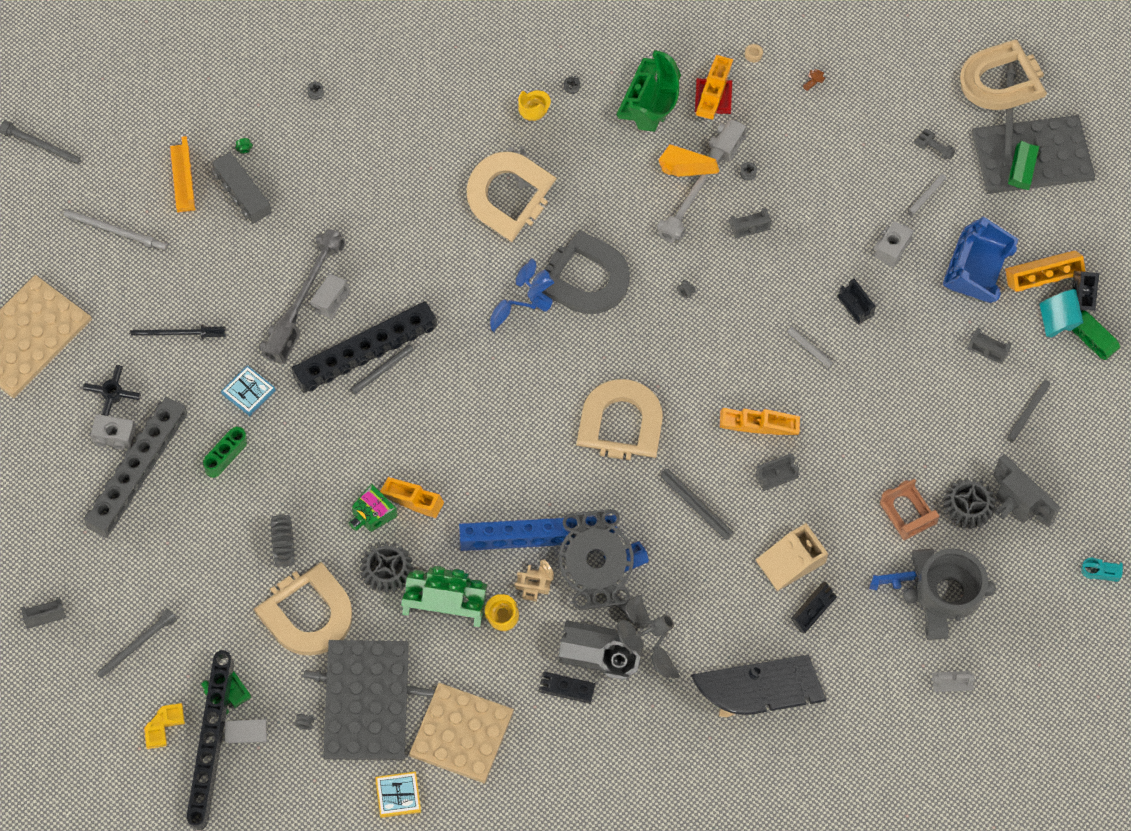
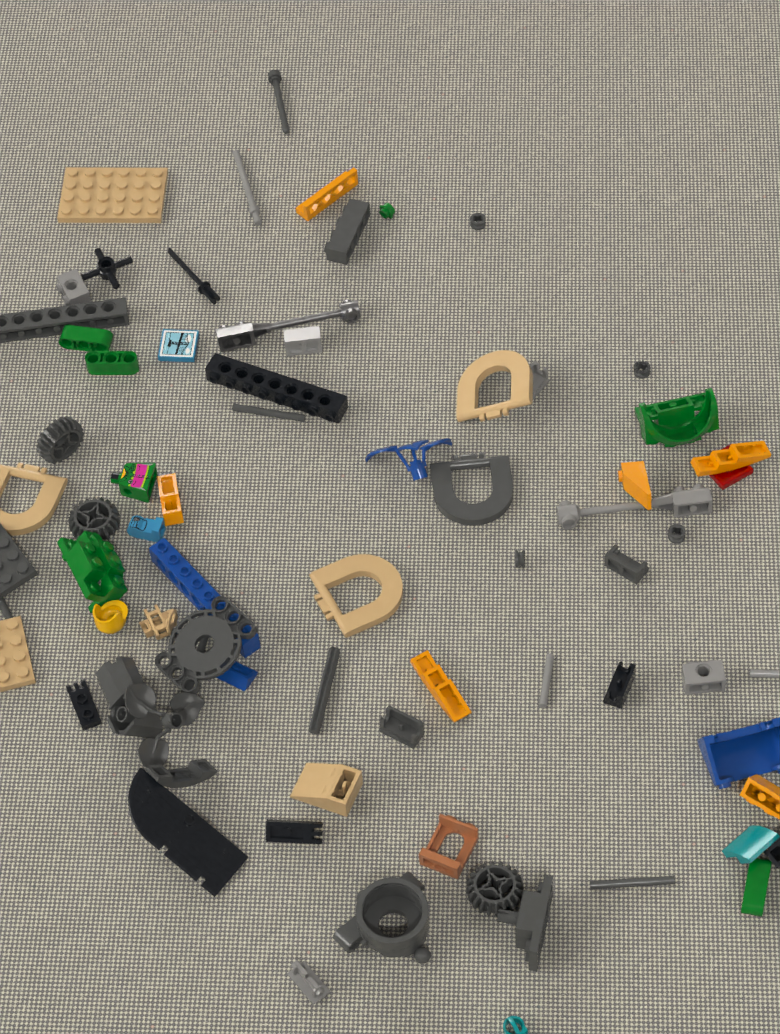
camera: 60 degrees right, 10 degrees down
yellow helmet [518,90,551,121] -> none
blue piece [869,571,917,591] -> none
dark grey hinge [968,328,1012,364] -> none
none -> green beam [59,325,114,352]
none -> dark azure leg [127,516,166,542]
none -> dark grey slope [145,759,217,788]

